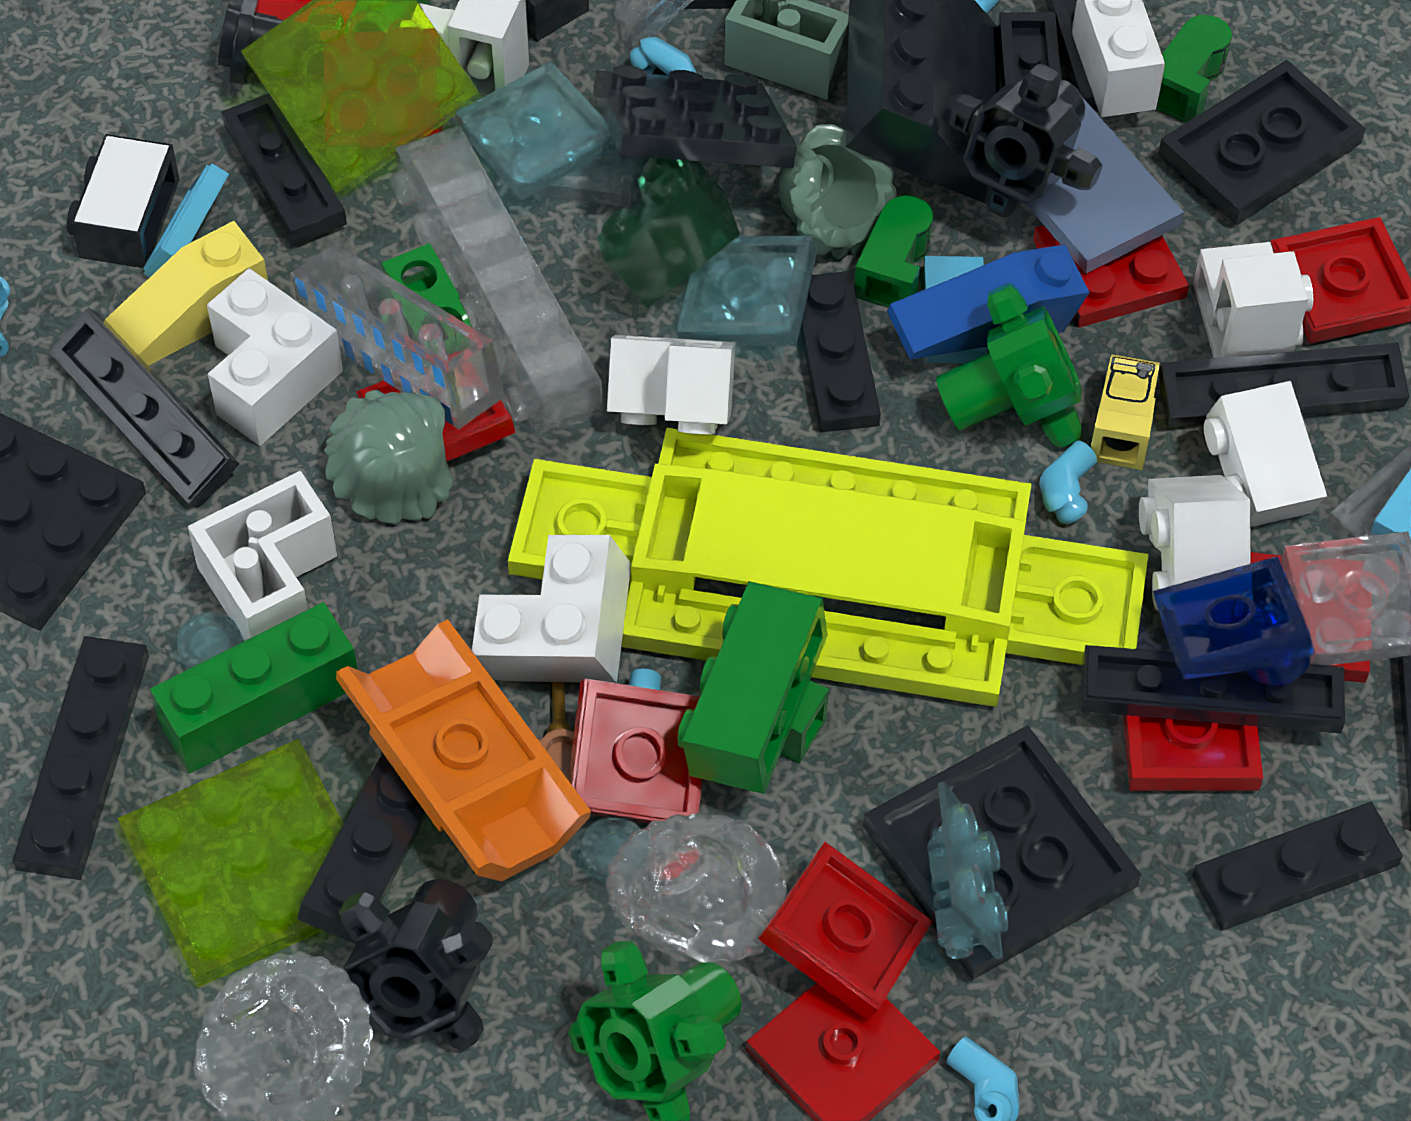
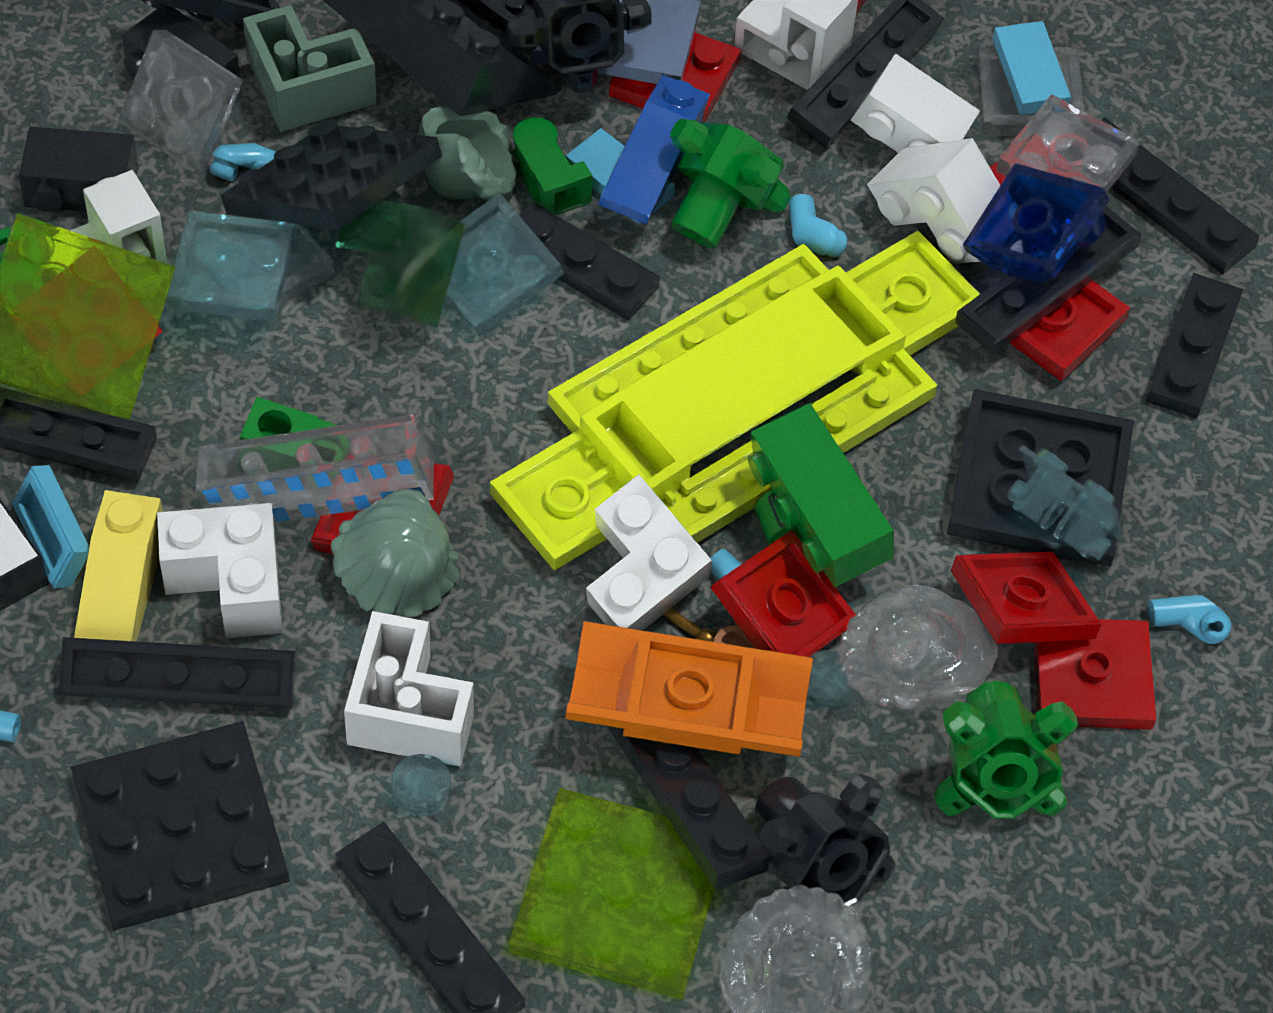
camera: 50 degrees left, 0 degrees up
green brick [150,602,358,774] -> none
clear brick [391,125,603,440] -> none
white brick [607,335,736,434] -> none
light yellow leg [1091,354,1160,470] -> none

